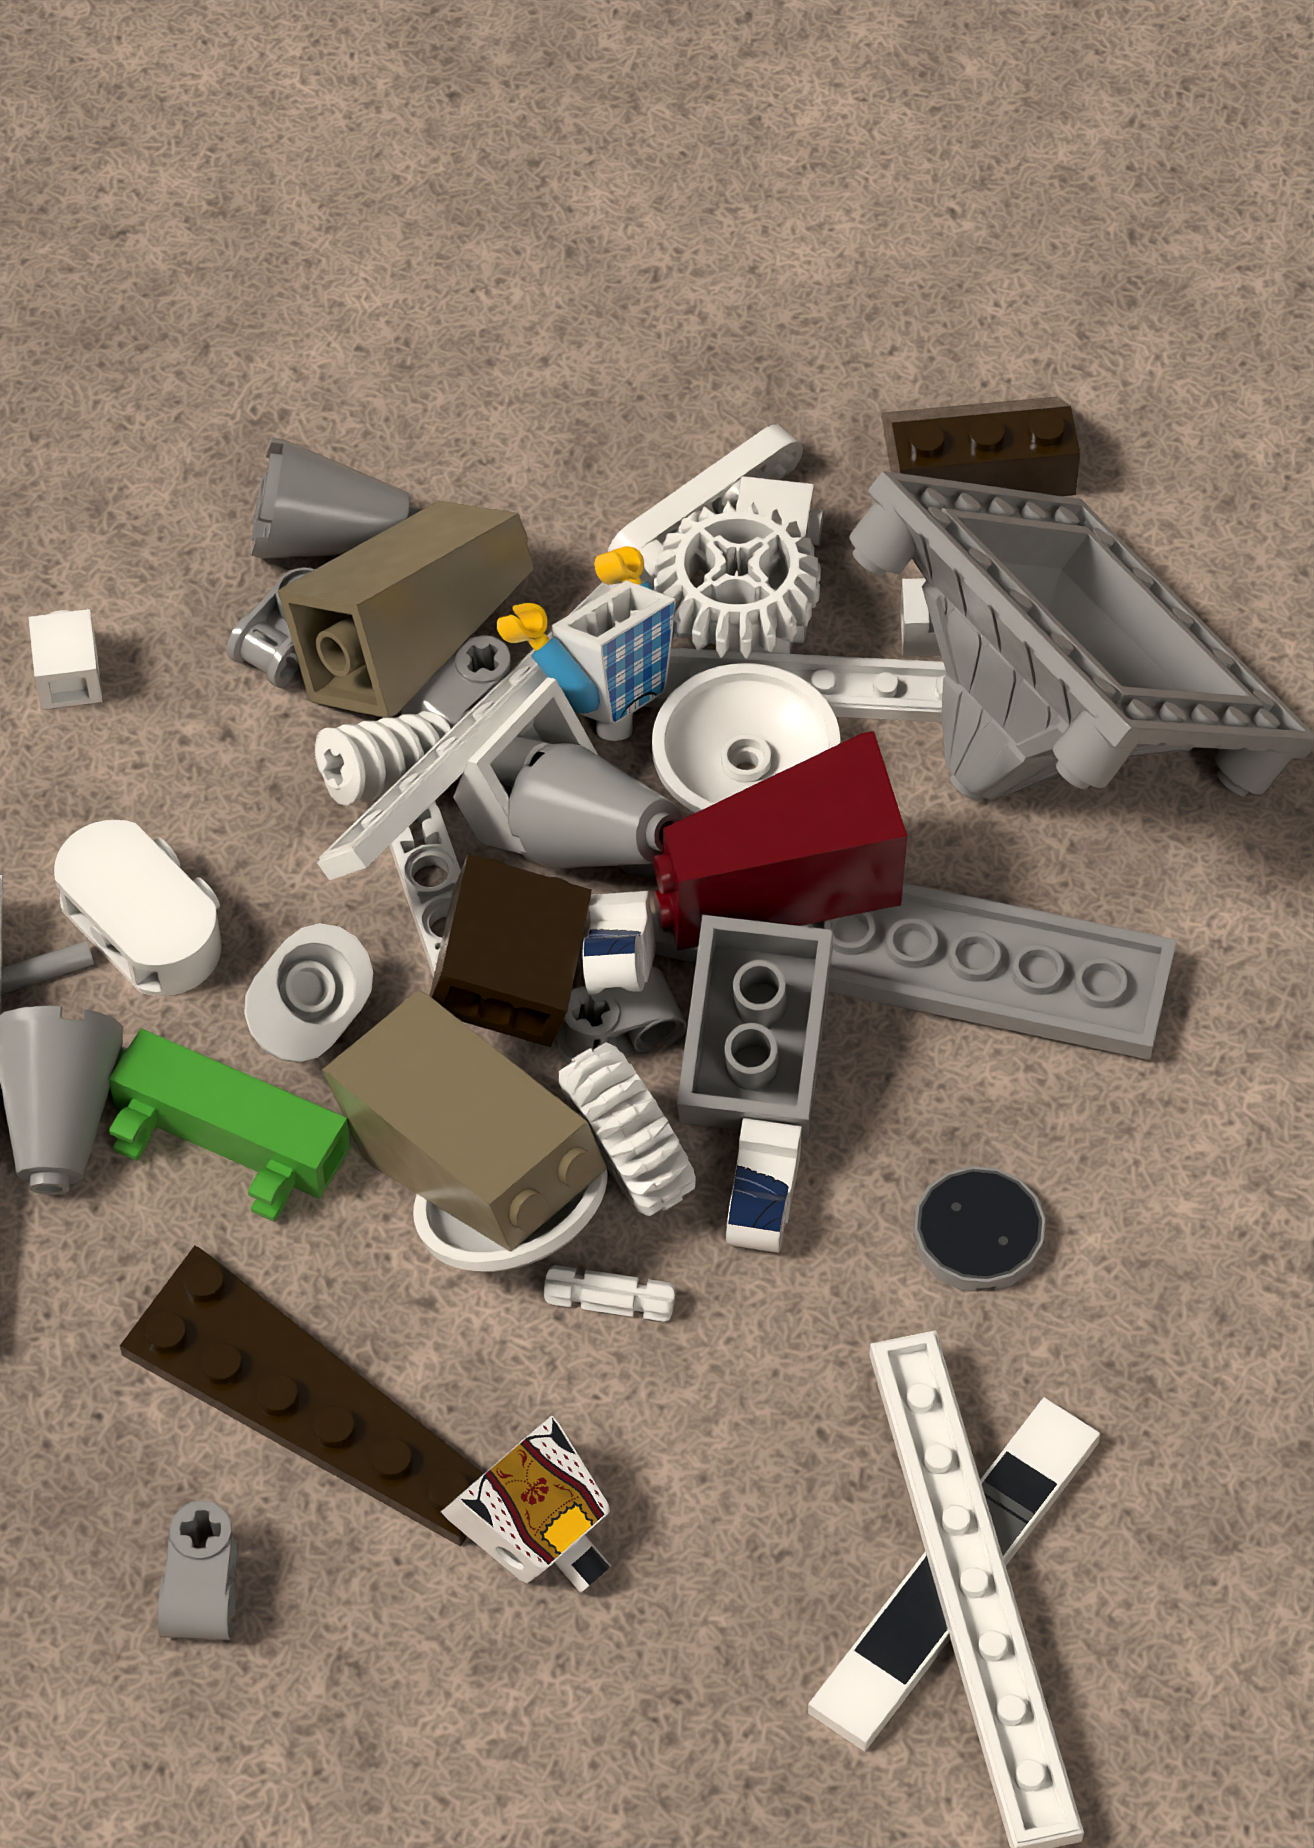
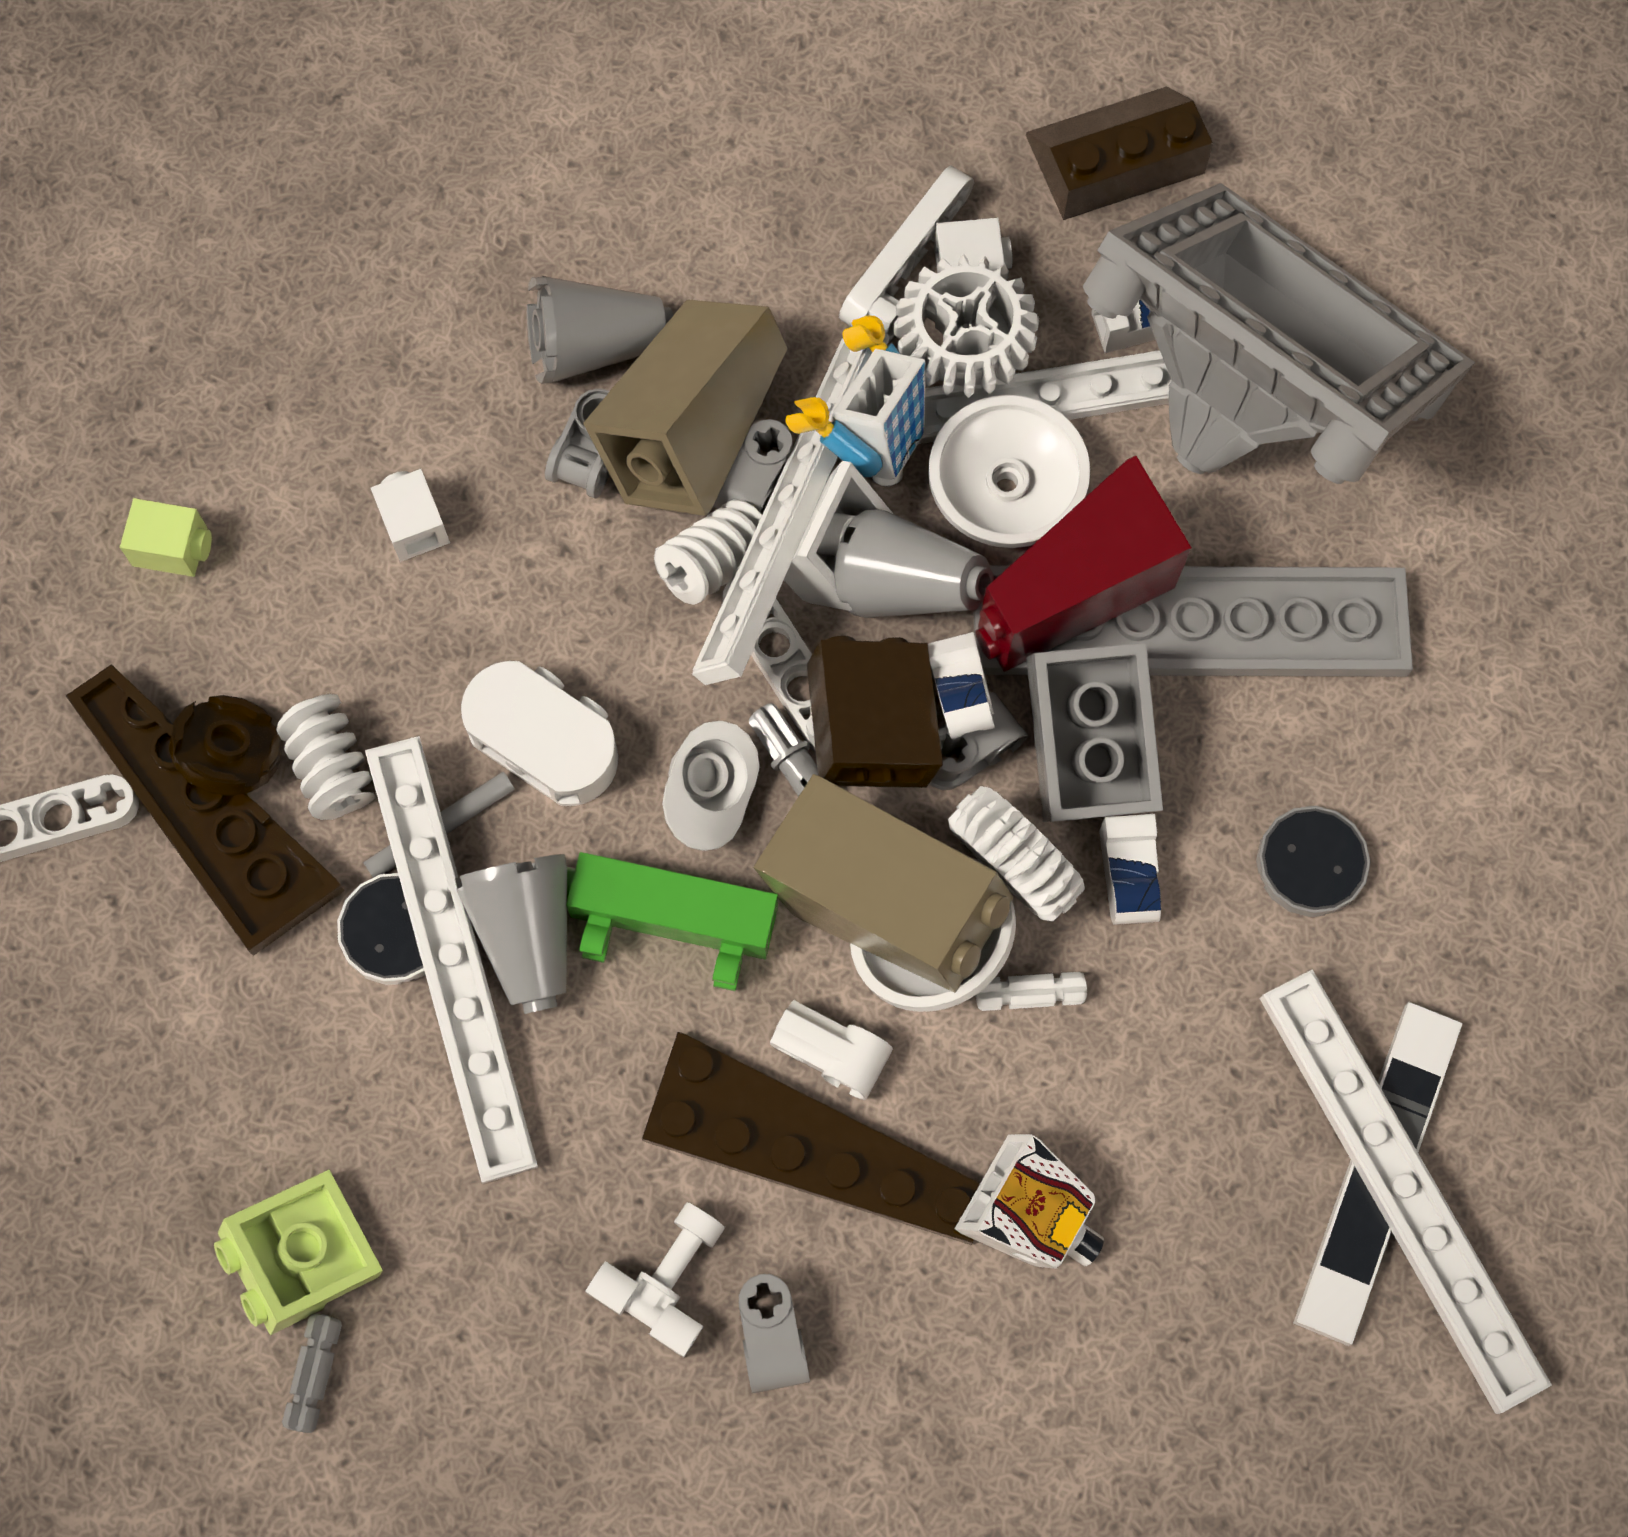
camera: 15 degrees left, 15 degrees up
none -> white bar [586,1202,725,1358]
none -> light grey axle [749,703,818,797]
none -> white piece [770,1000,893,1100]

